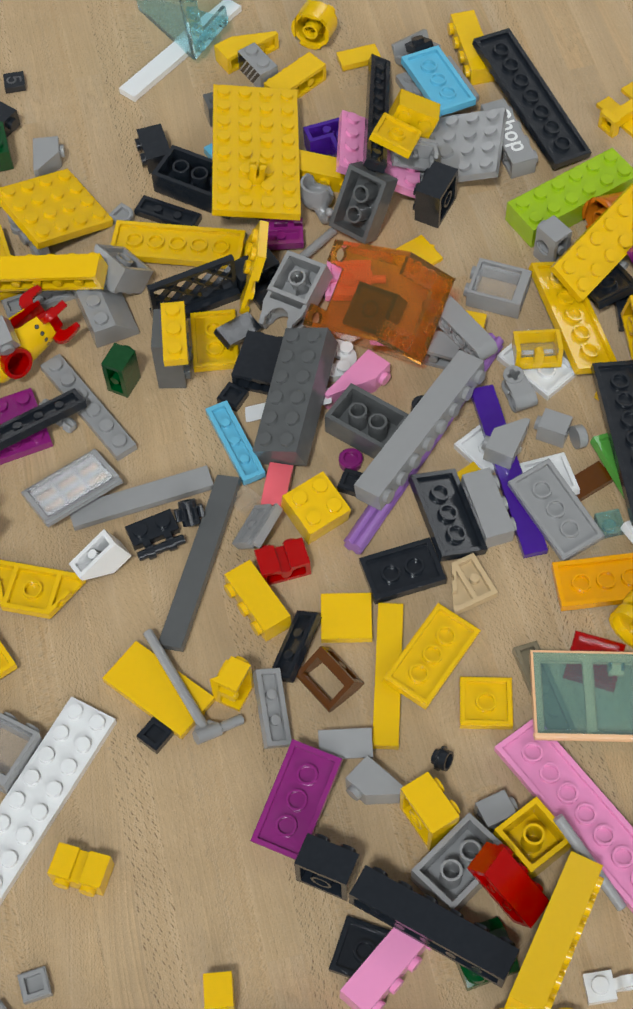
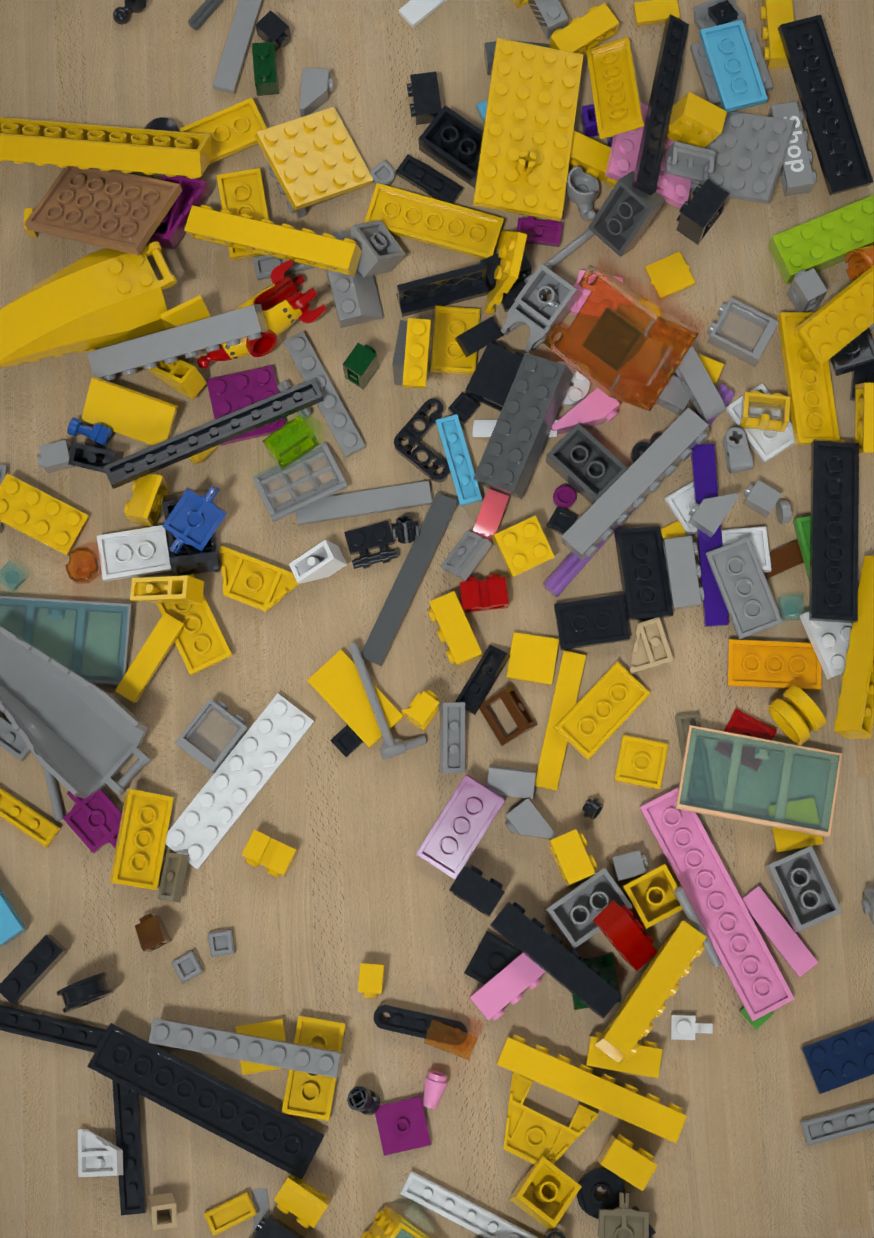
camera: 10 degrees right, 20 degrees up
yellow tile [369,112,423,159] -> none
none -> clear neon green brick [262,416,319,470]
none -> black beam [394,399,449,483]
none -> yellow plate [586,37,644,139]

